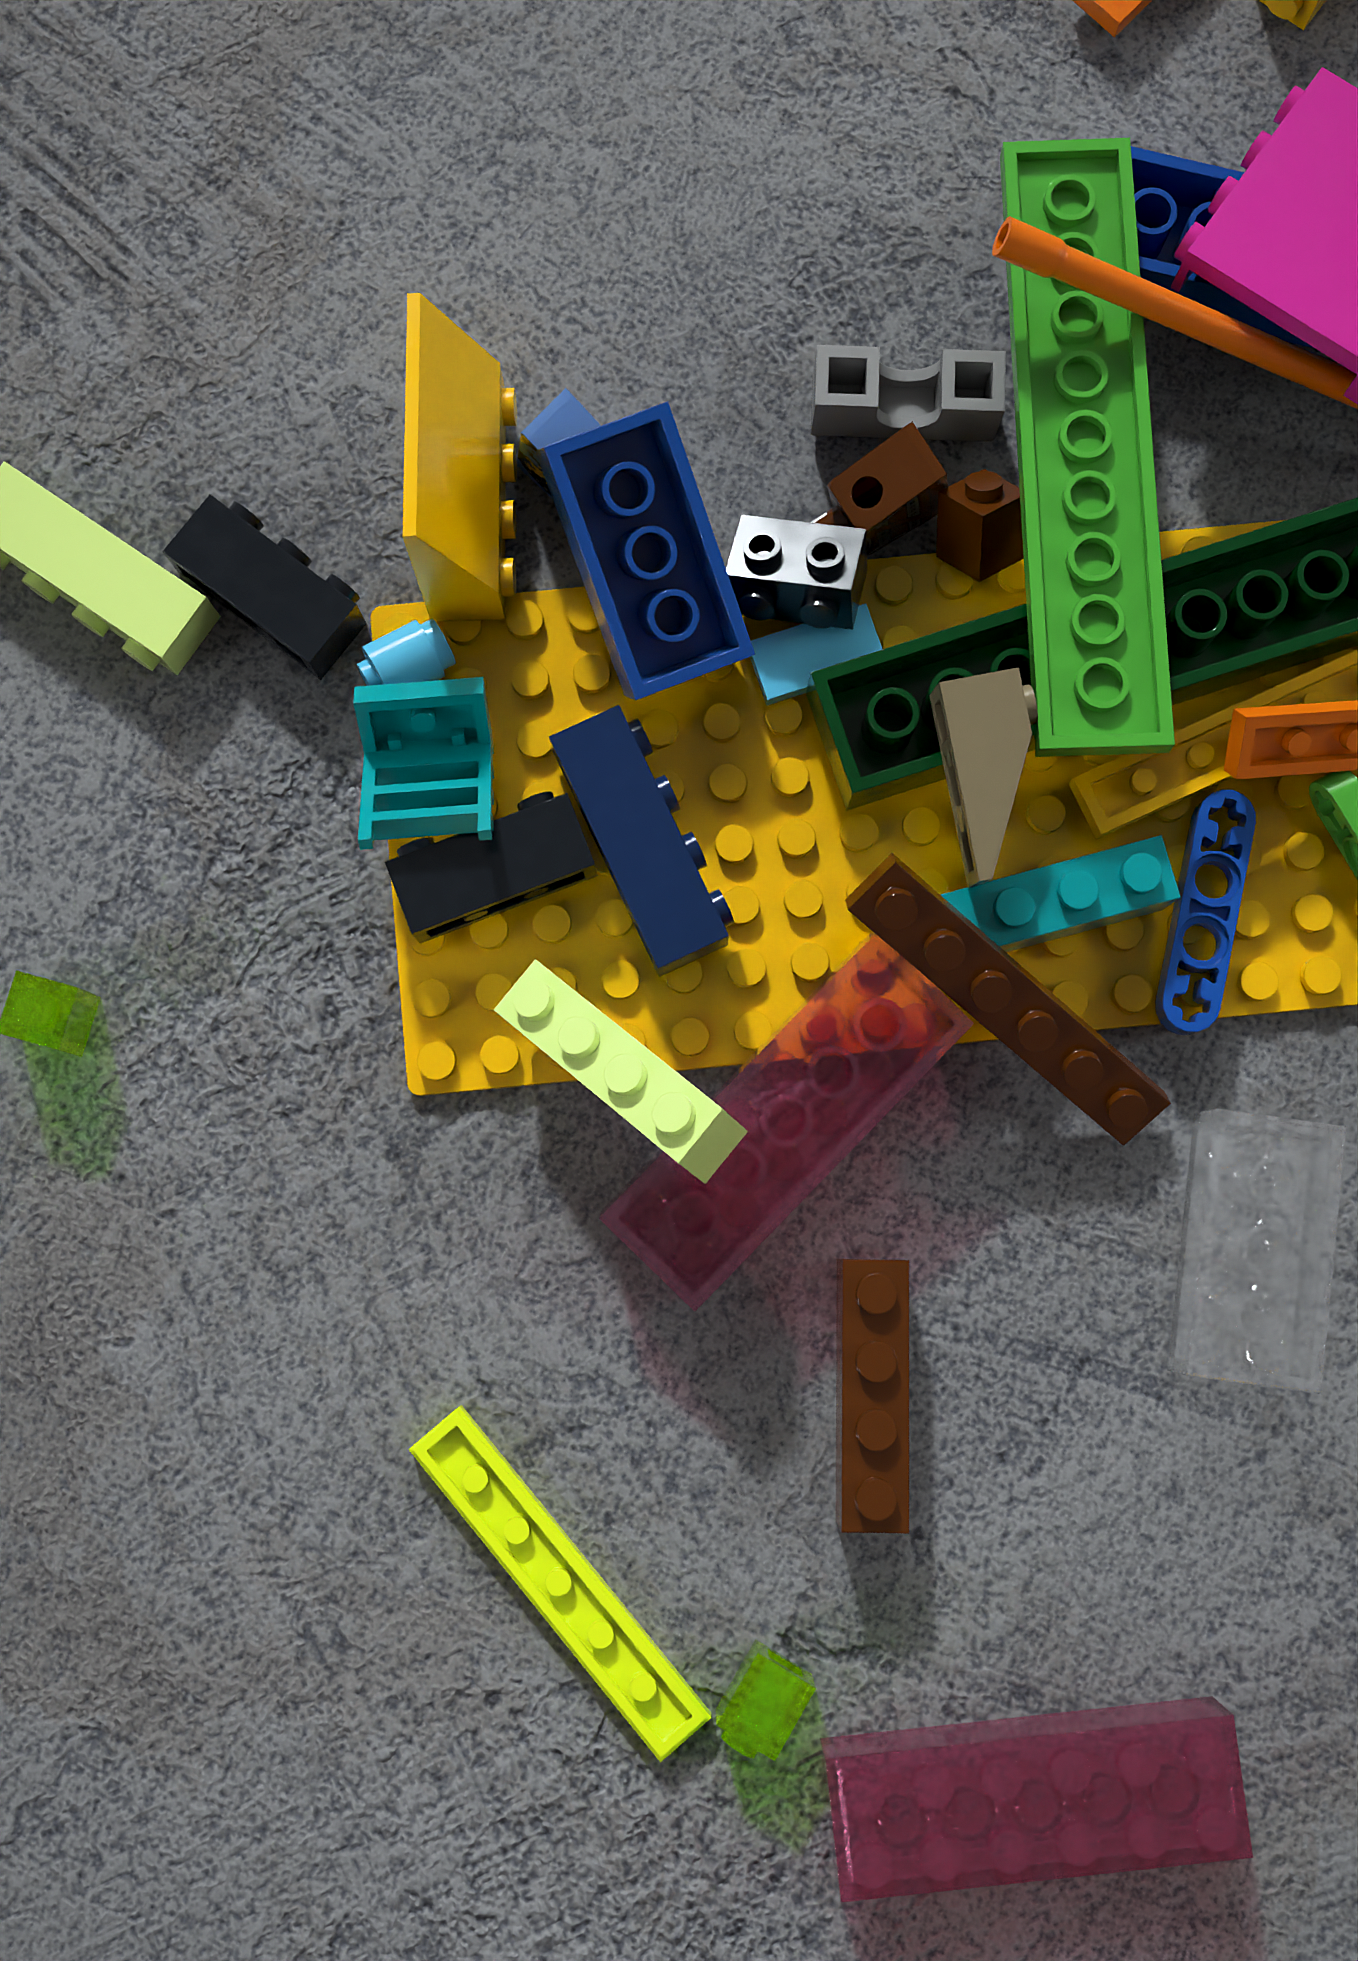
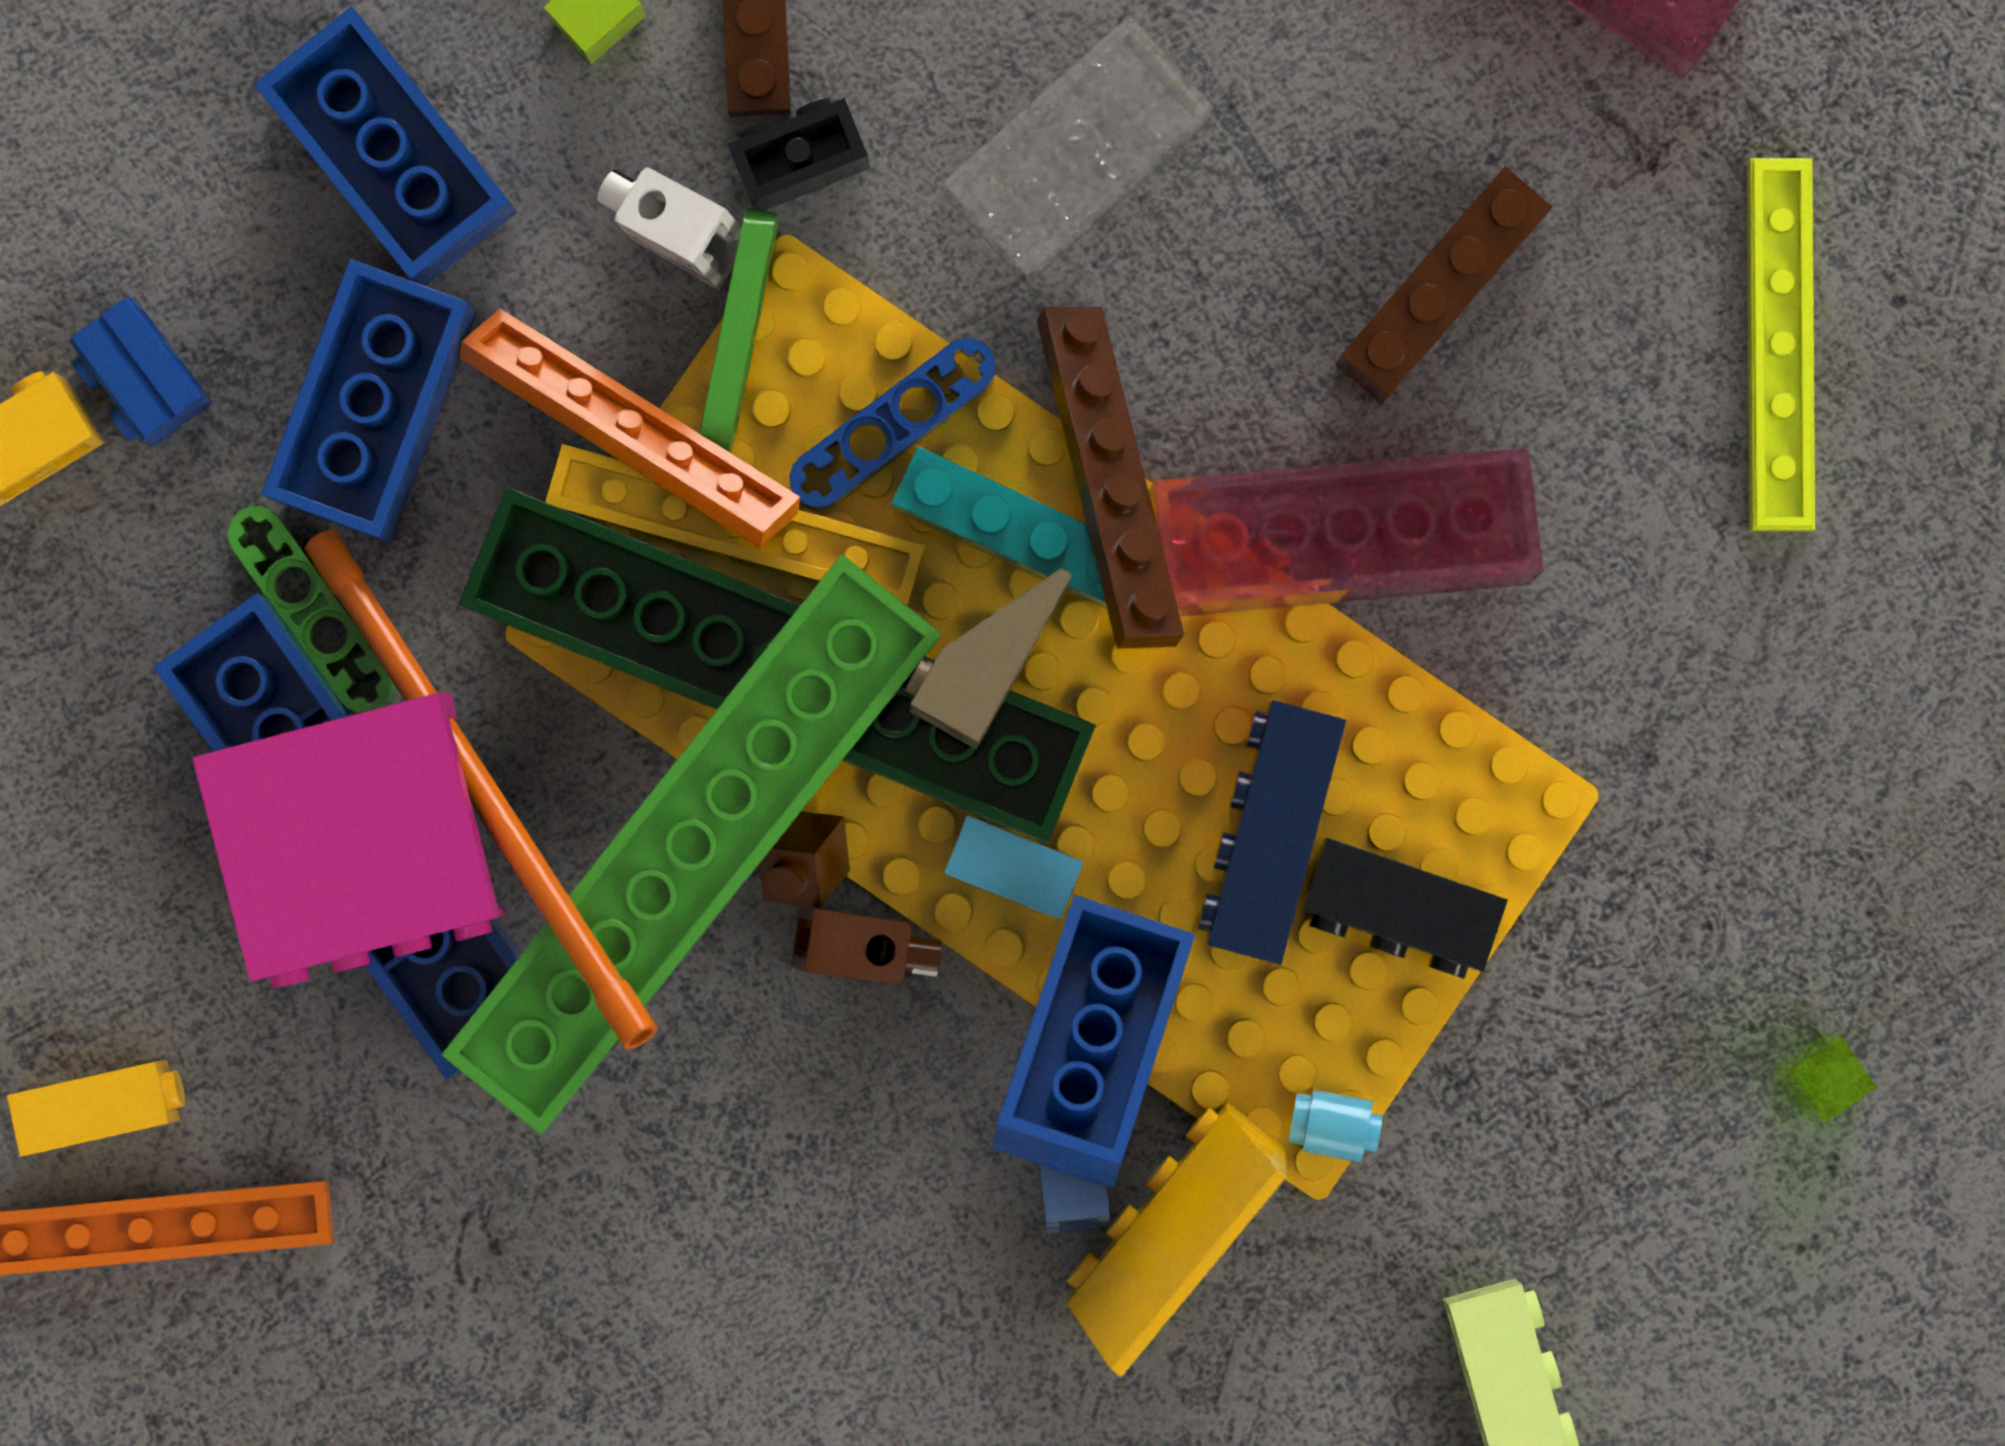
camera: 140 degrees left, 5 degrees up
black brick [162,494,367,680] -> none
teal plate [353,677,494,850] -> none
yellowish green brick [494,959,748,1184] -> none
clear neon green brick [715,1639,816,1761] -> none
black brick [726,515,867,630] -> none
light grey arch [811,345,1006,442] -> none

